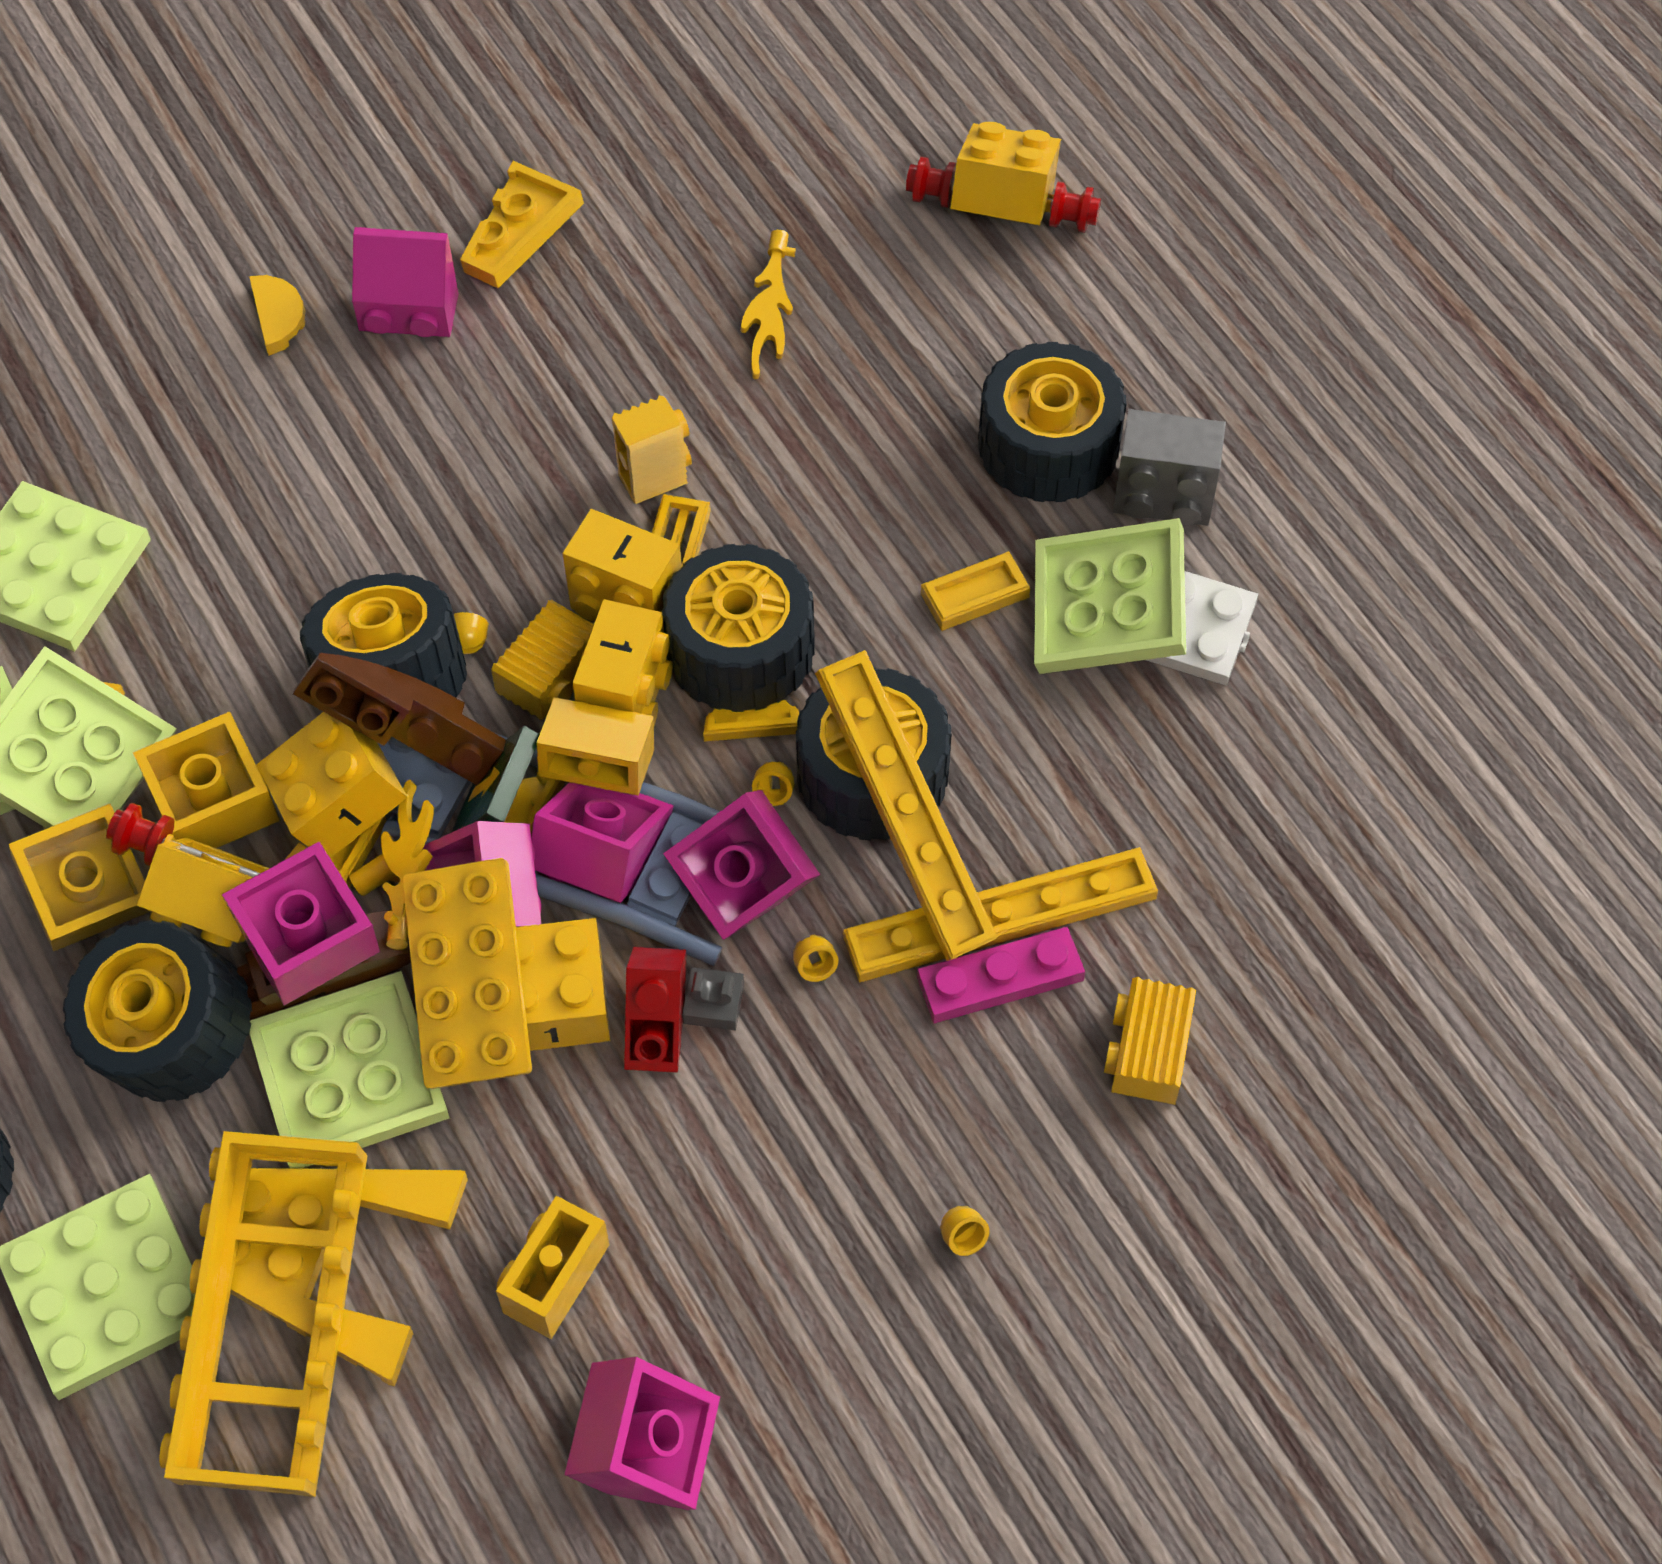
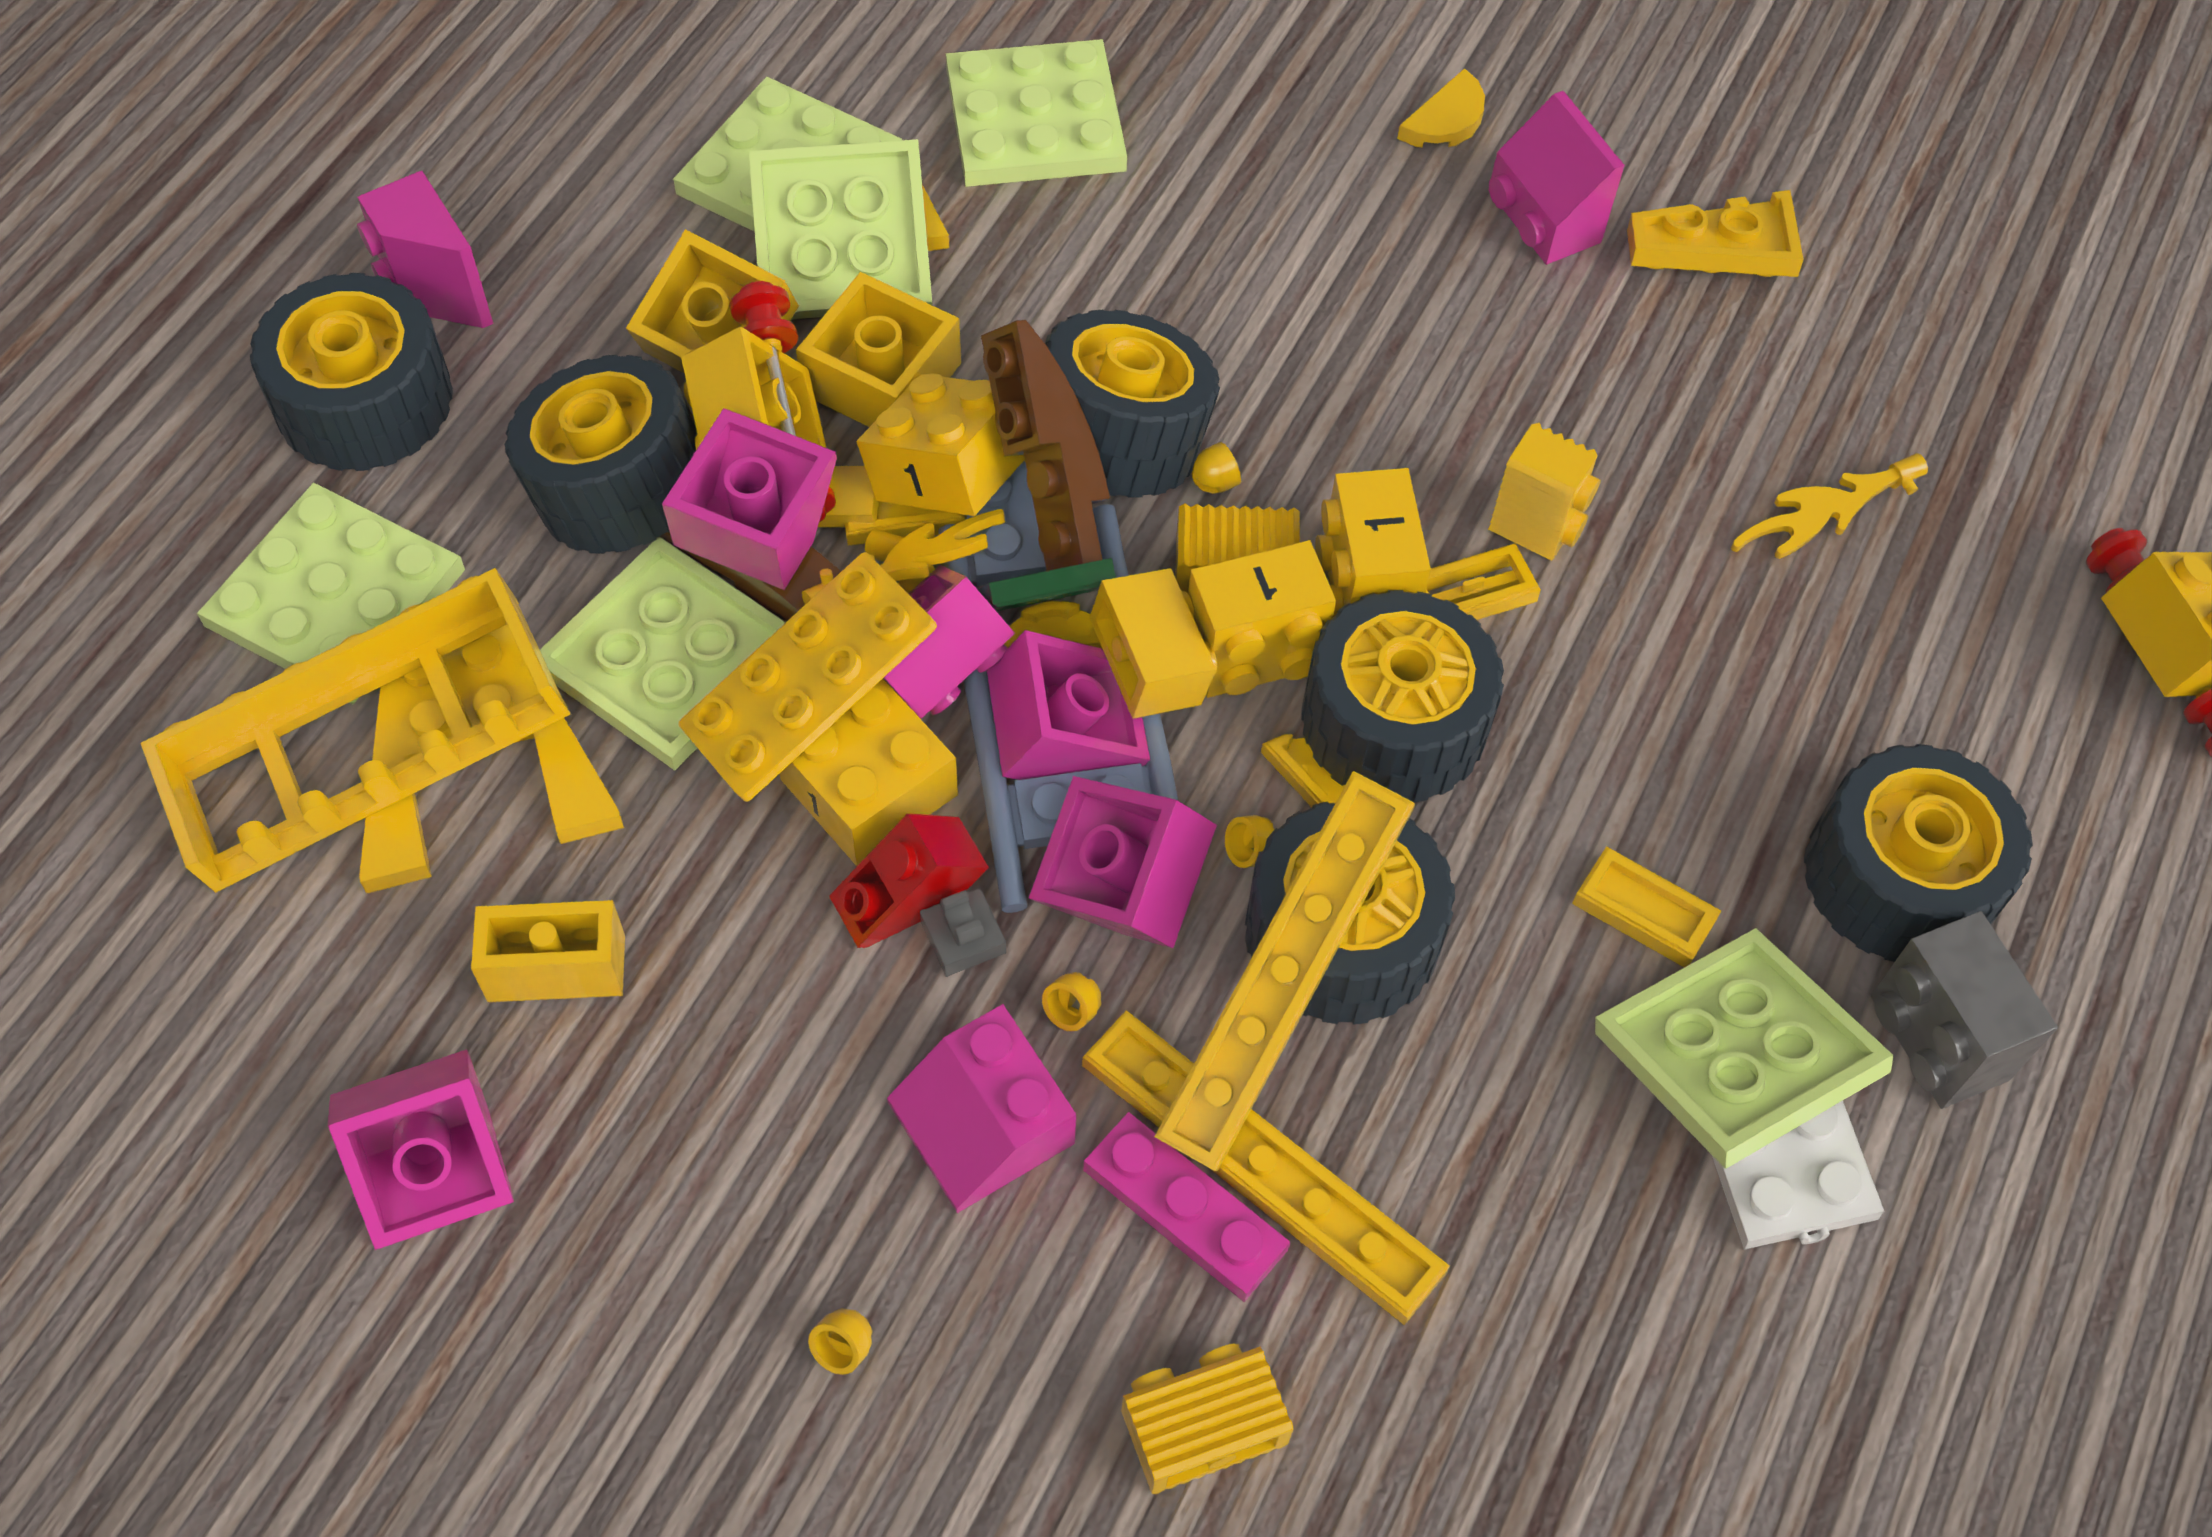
camera: 55 degrees right, 0 degrees up
none -> dark pink slope [887,1004,1076,1213]

